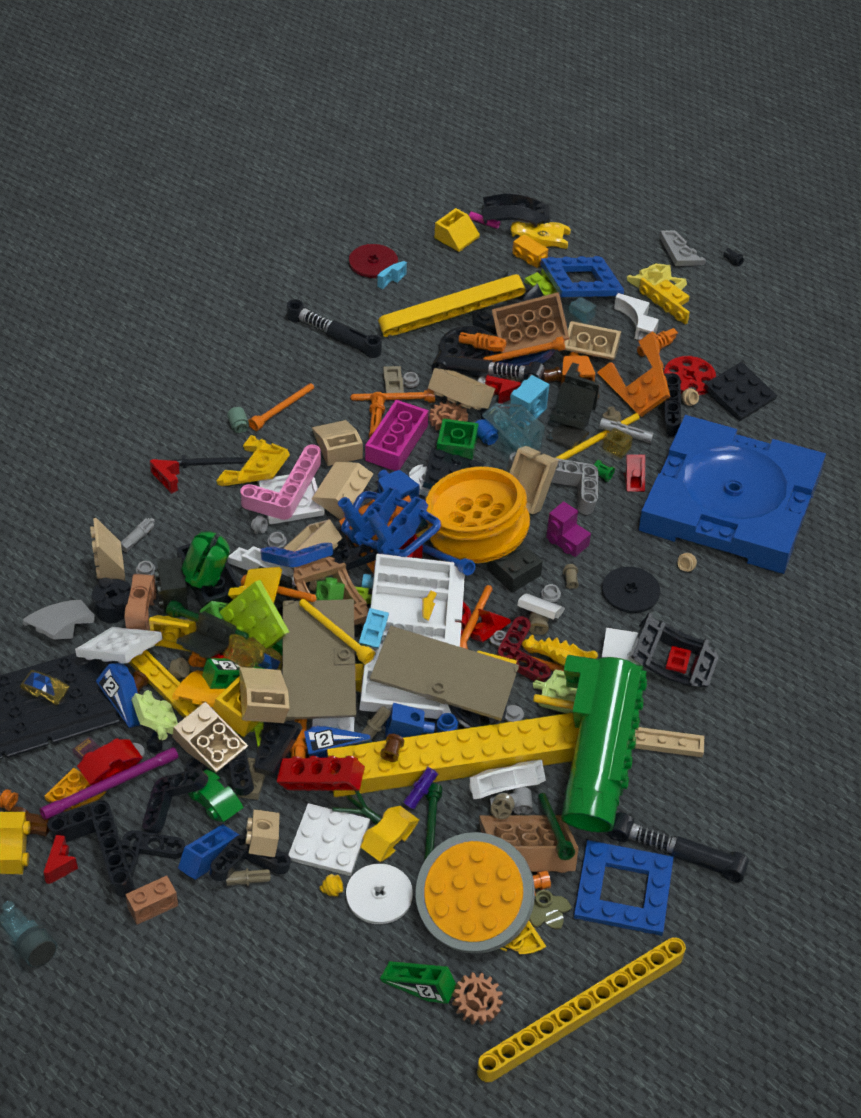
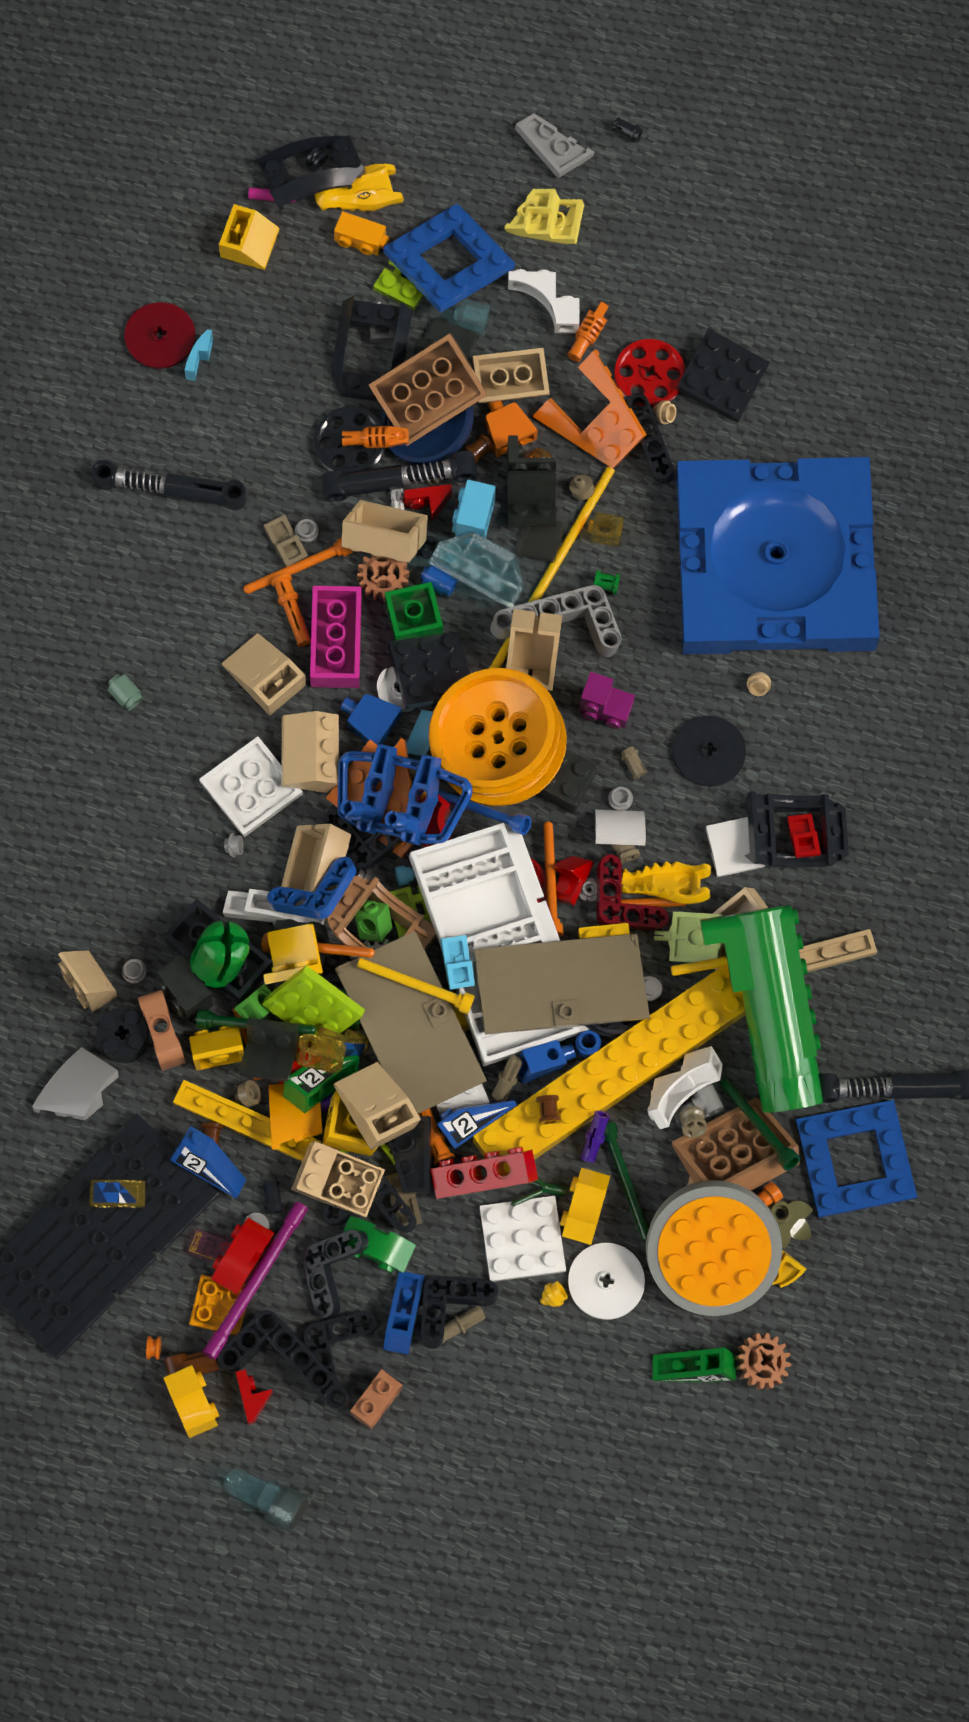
camera: 25 degrees left, 25 degrees up
white plate [75,627,162,664] -> none
light grey piece [121,518,155,552] -> none
yellowish green plate [131,690,178,740] -> none
red slope [150,459,180,494] -> none
black sword [169,455,250,468] -> none
yellow wing [216,435,290,486] -> none
bright pink beam [240,445,321,520] -> none
tan brick [245,810,279,857] -> none
orange piece [248,383,314,432] -> none
light grey plate [268,532,287,548] -> none
yellow beam [378,274,526,337] -> none
yellow bar [422,590,437,621] -> none
yellow beam [477,938,686,1082] -> none
orange piece [483,336,566,362] -> none
light grey pin [598,418,653,443] -> none
slope [624,454,645,491] -> none
yellow bracket [639,277,690,325] -> none

